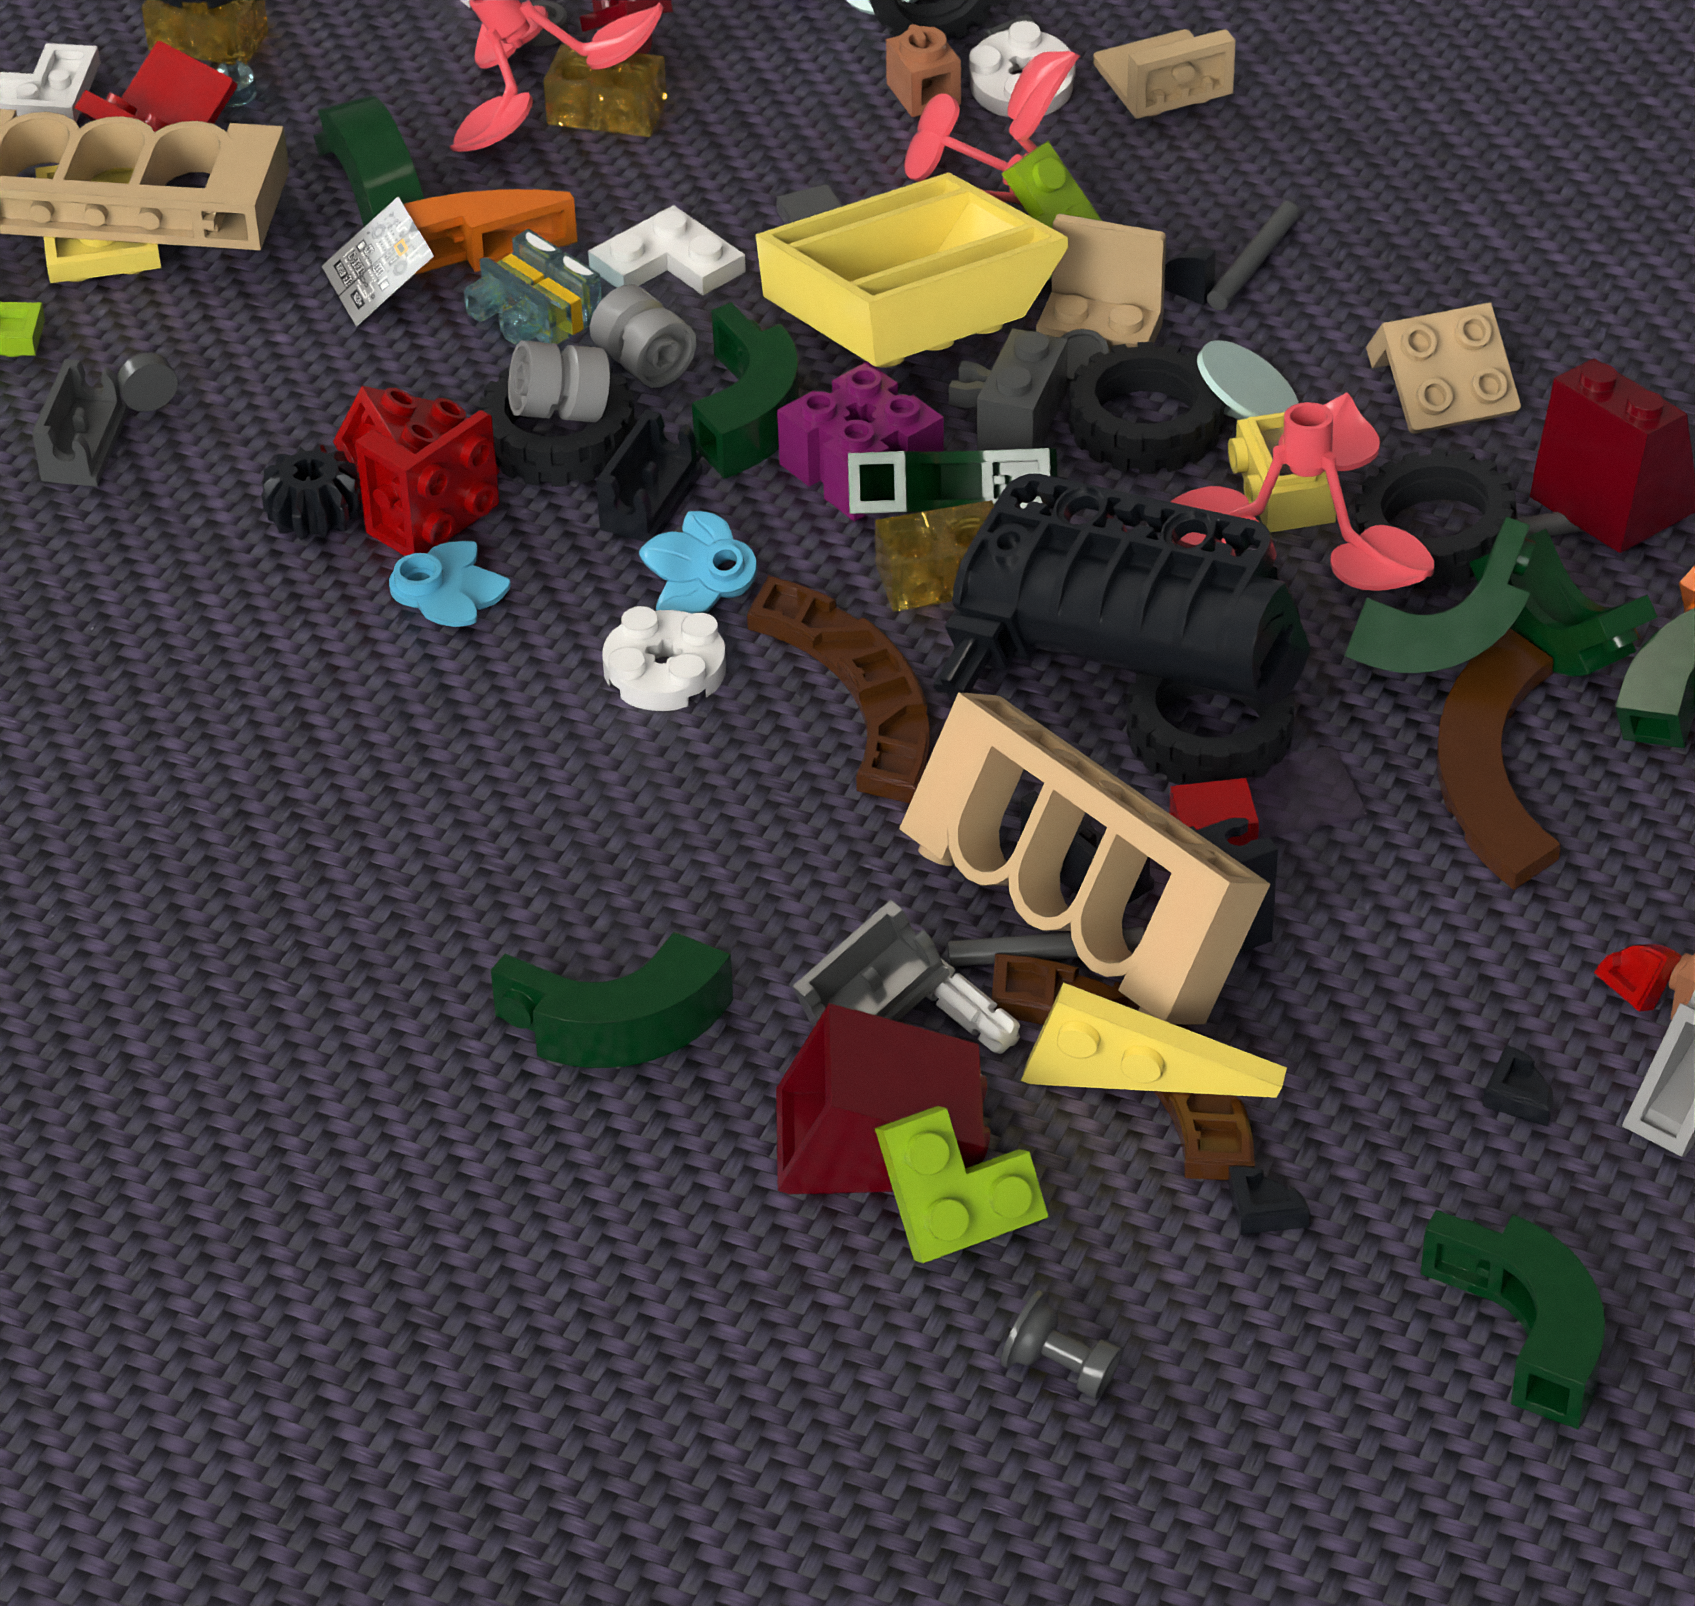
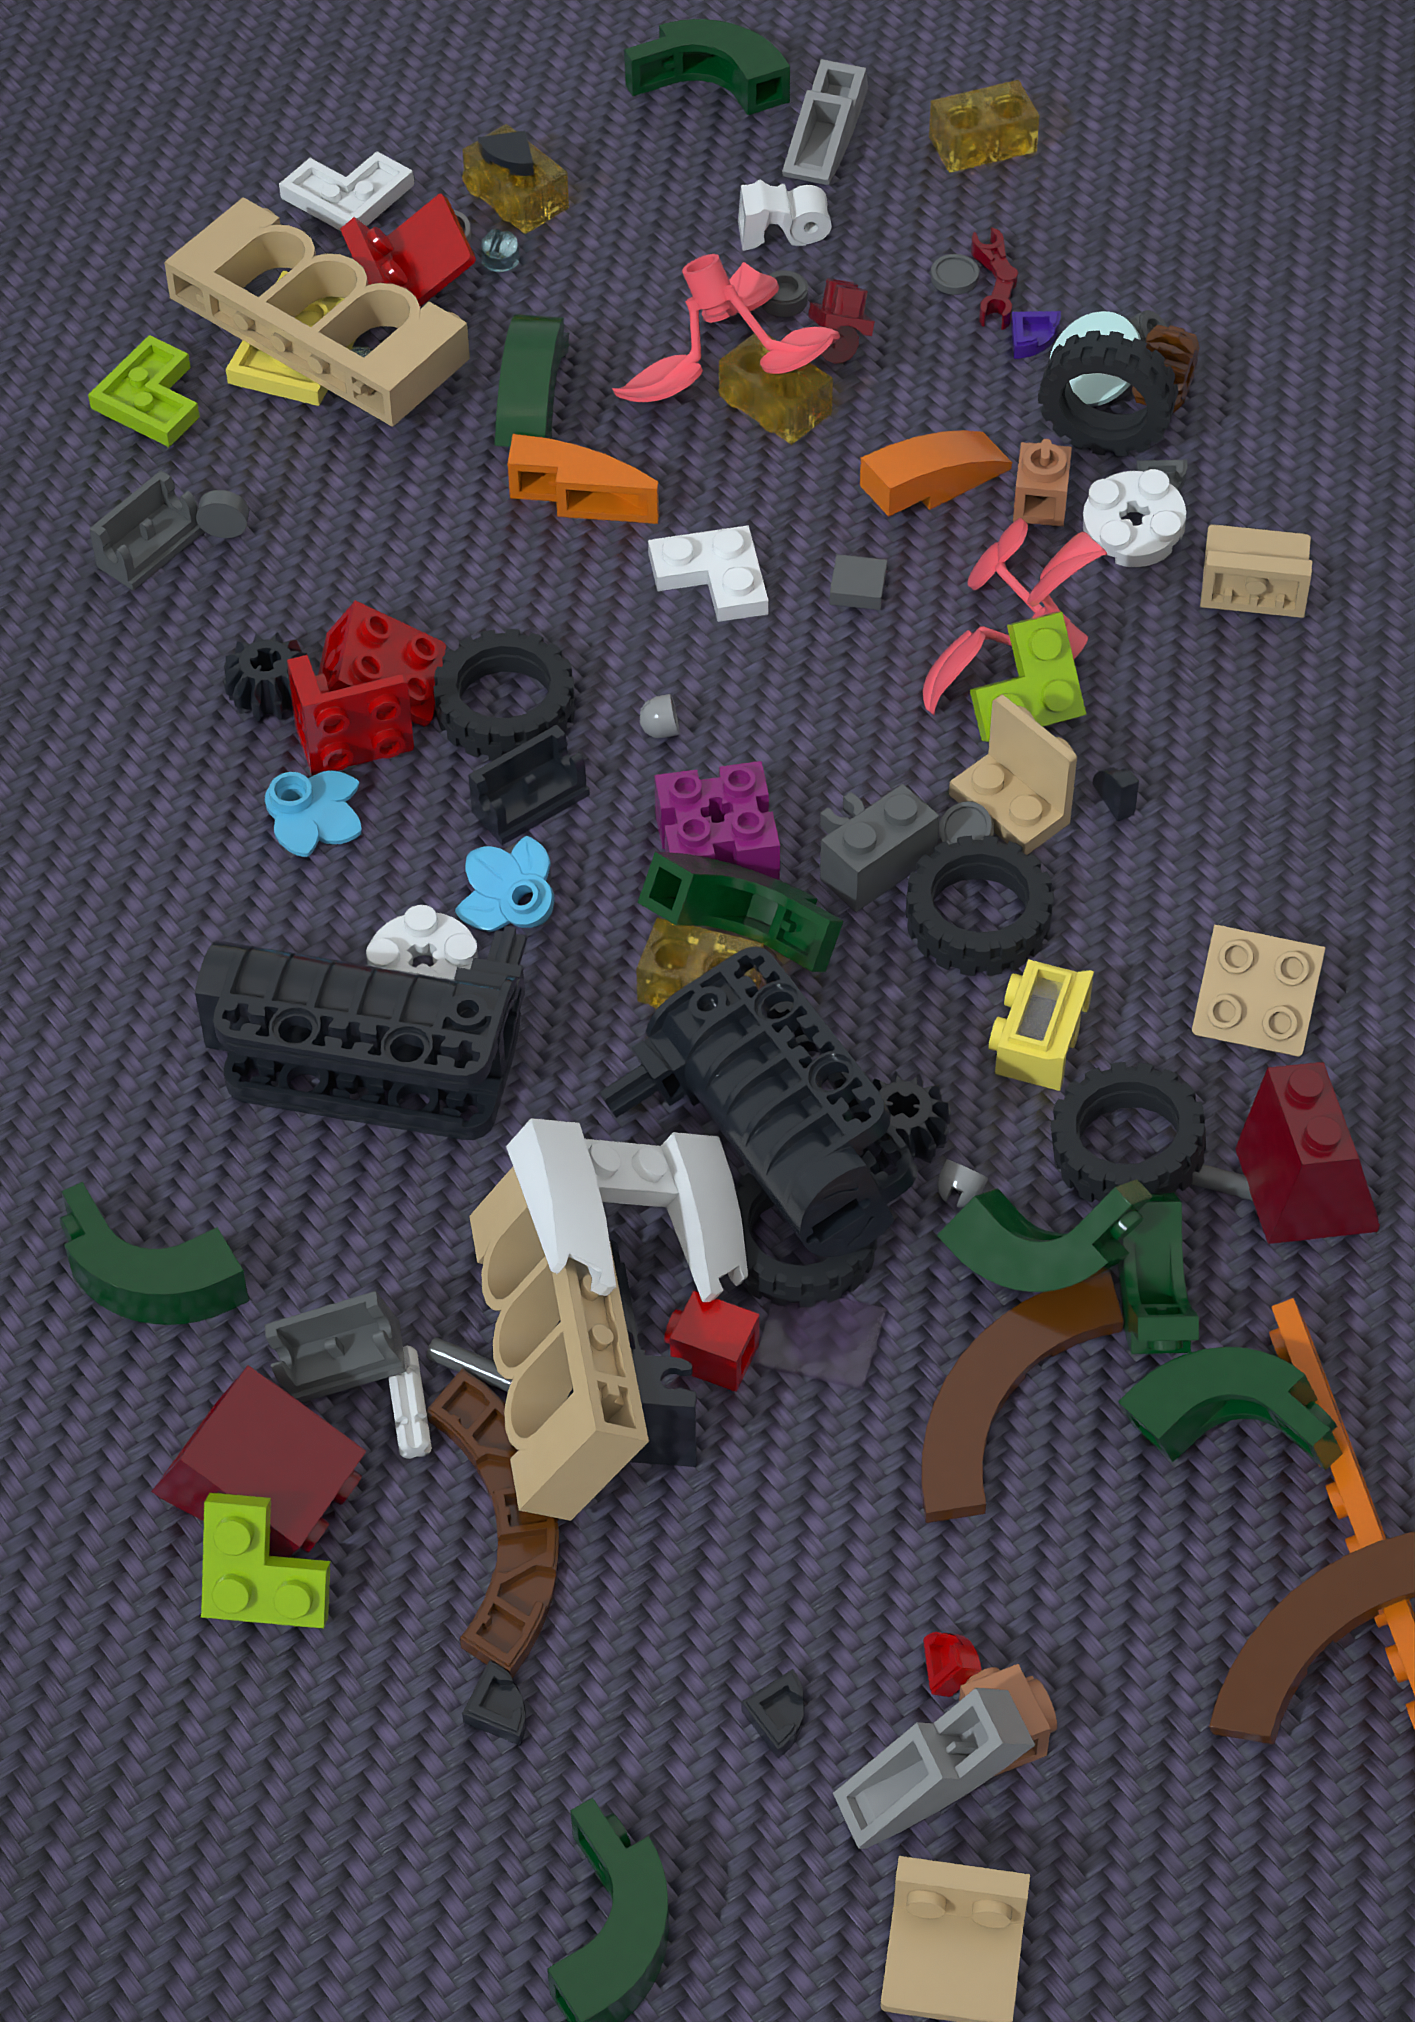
camera: 30 degrees right, 10 degrees up
sticker [322,197,434,327] -> none
clear light blue hips [464,229,602,345] -> none
light grey wheel [508,340,610,423] -> none
light grey wheel [590,284,696,388] -> none
dark green arch [692,302,799,479] -> none
reddish brown tile [747,576,930,804] -> none
light yellow slope [756,172,1068,367] -> none
dark grey piece [1000,1290,1123,1400] -> none
light yellow wing [1021,982,1287,1098] -> none
coral plant [1170,393,1434,591] -> none
light aqua piece [1197,340,1298,420] -> none
dark grey bar [1207,201,1300,311] -> none
none -> black piece [195,926,527,1140]
none -> white wedge [506,1118,748,1302]
none -> light grey hinge [640,693,680,738]
none -> orange slope [860,430,1012,517]
none -> light grey hinge [937,1159,989,1208]

